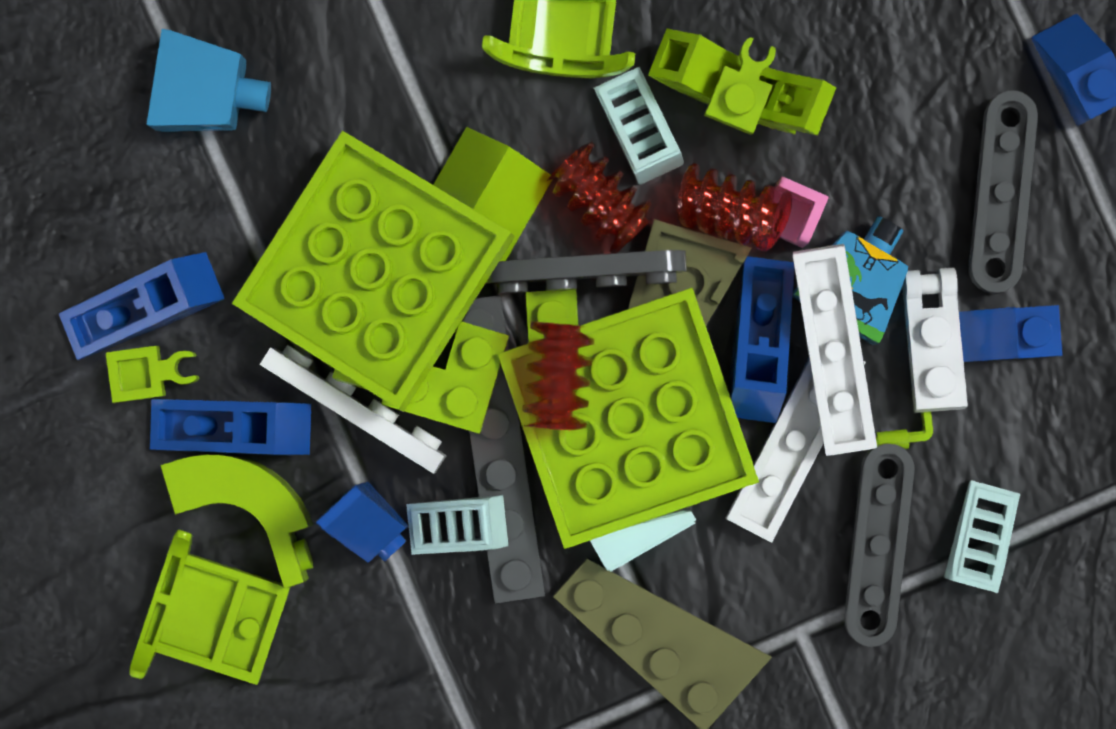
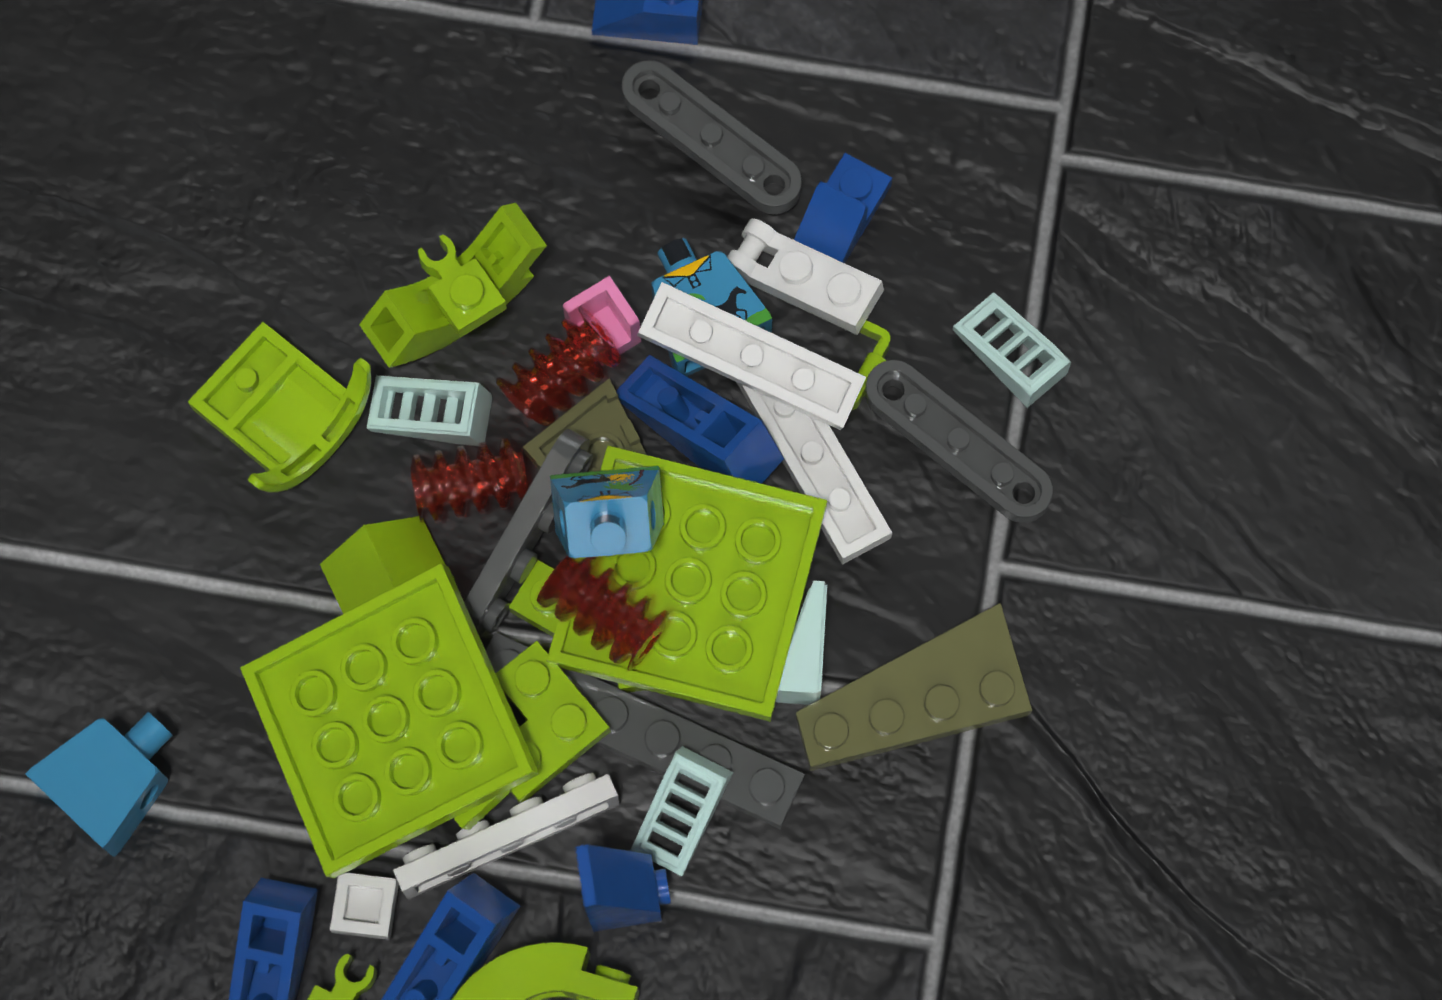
camera: 55 degrees left, 15 degrees down
none -> white plate [330,873,399,940]
none -> dark azure torso [550,466,664,558]

